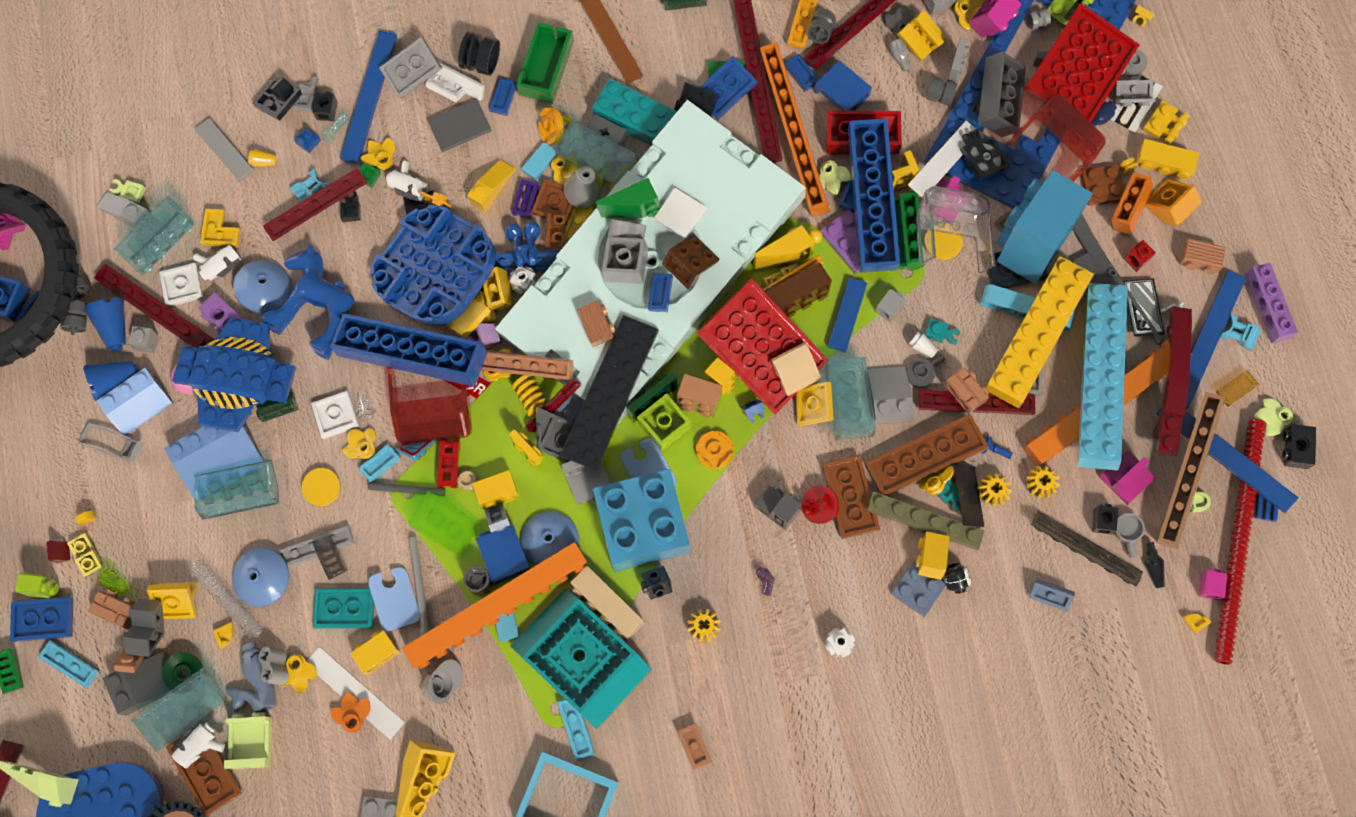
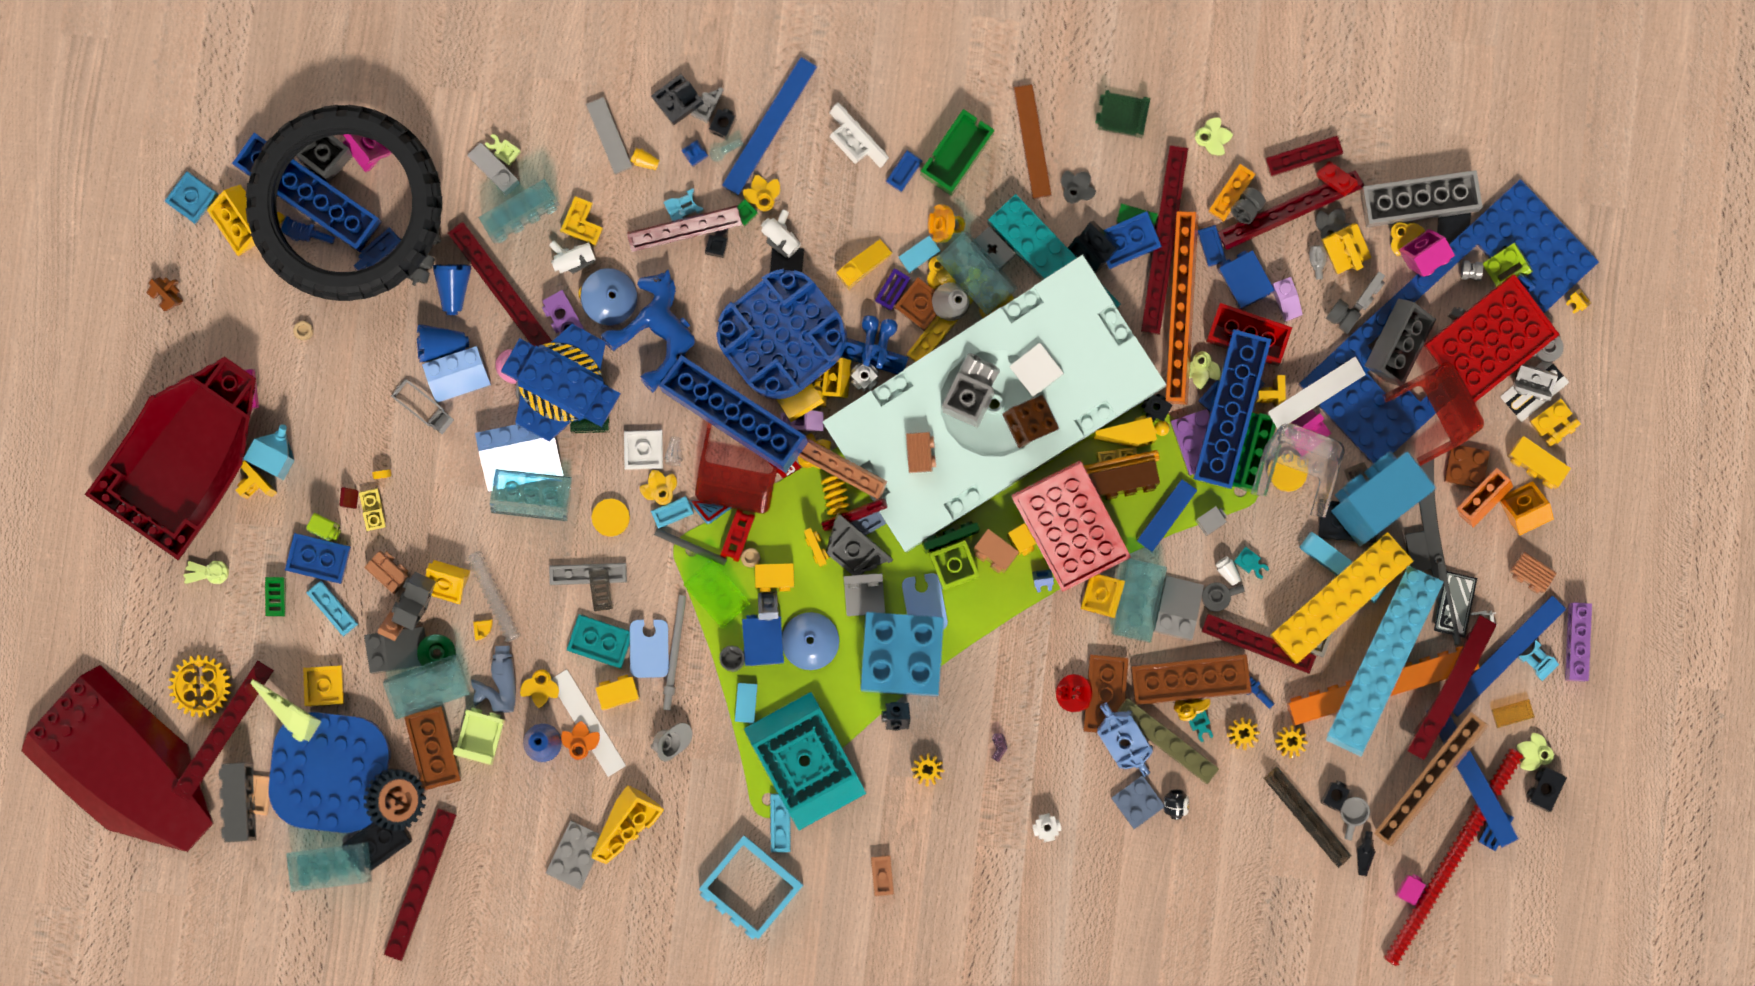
camera: 15 degrees right, 10 degrees up
clear neon green cone [98,568,129,595] -> none
light grey brick [128,326,159,353] -> none
white tile [159,262,204,307] -> none
white piece [171,723,225,768] -> none
medium blue dish [232,548,289,607] -> none
light grey axle [259,646,289,686] -> none
light grey plate [379,37,443,99] -> none
orange brick [402,542,587,670] -> none
light orange plate [418,191,452,209] -> none
dark grey tile [428,99,492,152] -> none
black wheel [458,31,500,76] -> none
dark orange hips [545,213,566,249] -> none
black plate [560,315,659,472] -> none
tan brick [570,566,645,640] -> none
green slope [596,178,660,218] -> none
blue tile [648,273,673,312] -> none
light orange tile [696,431,734,469] -> none
dark grey brick [755,485,802,531] -> none
tan slope [771,342,821,396] -> none
yellow brick [916,531,950,580] -> none
nougat brick [944,367,989,414] -> none
black sticker [953,464,985,527] -> none
black piece [960,129,1011,181] -> none
sand blue plate [1029,578,1075,611] -> none
dark blue plant [1088,101,1117,130] -> none
dark pink bracket [1099,450,1156,505] -> none
yellow bush [1119,157,1139,174] -> none
red brick [1124,240,1156,272] -> none
yellow tile [1182,614,1211,634] -> none
yellowish green tile [1190,491,1211,513] -> none
none -> yellow plate [303,665,344,707]
none -> blue cone [523,724,562,762]
none -> dark grey plate [1061,170,1096,204]
none -> medium blue plate [1097,703,1153,777]
none -> black brick [1141,394,1172,422]
none -> lavender slope [1272,277,1303,322]

